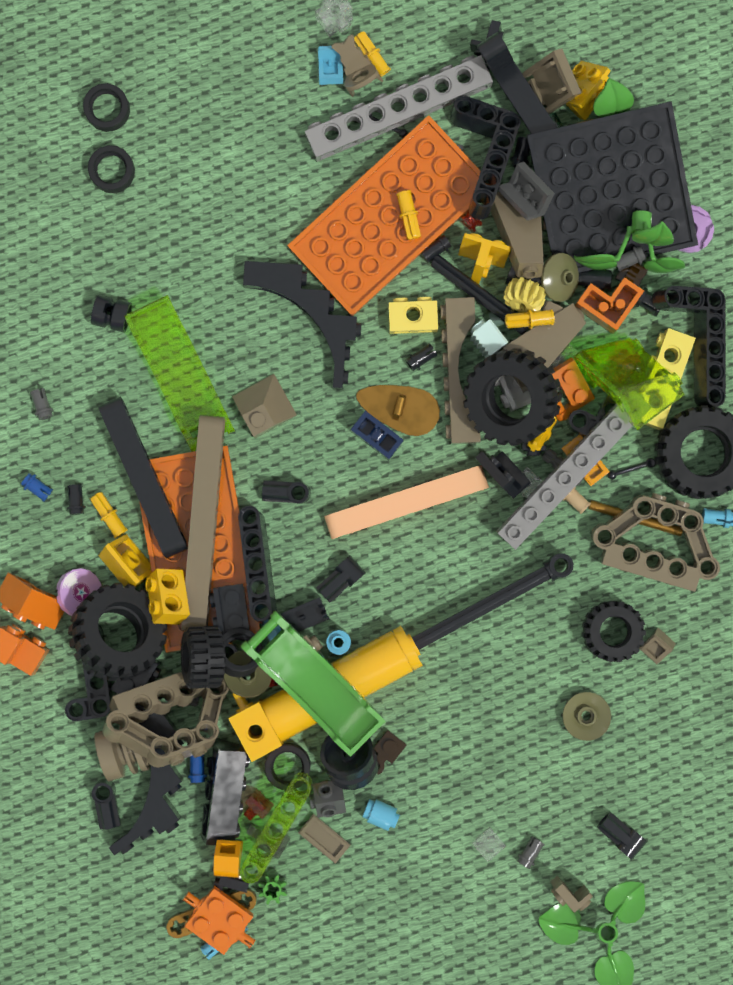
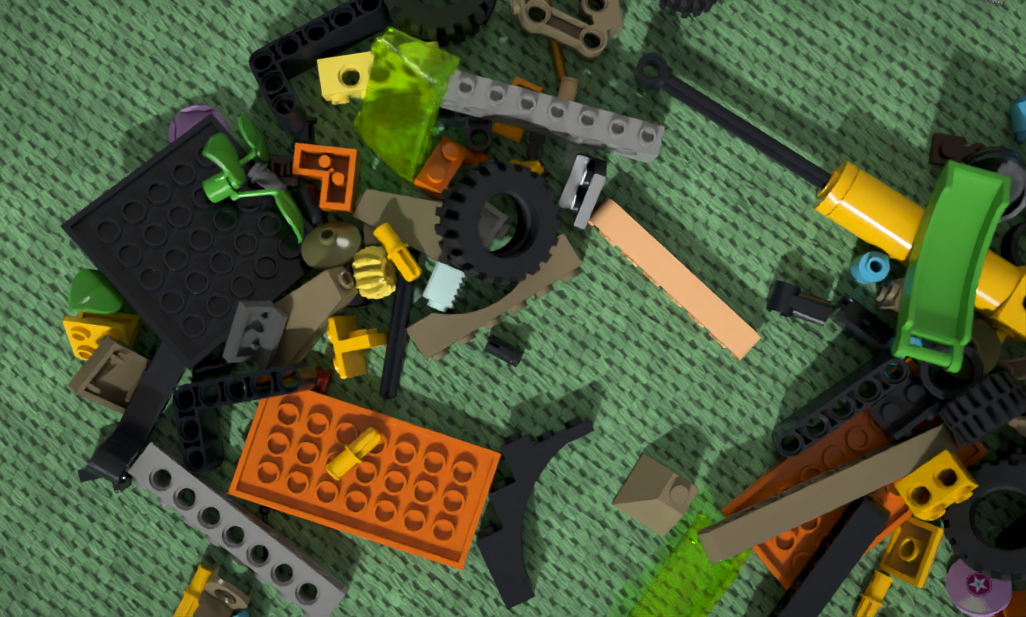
camera: 125 degrees left, 0 degrees up
black piece [262,480,311,504] -> none
dark blue brick [351,411,404,461] -> none
pearl gold shield [356,385,440,436] -> none
light yellow brick [388,297,438,334] -> none
black pin [422,235,452,263] -> none
black hinge [607,458,656,480] -> none

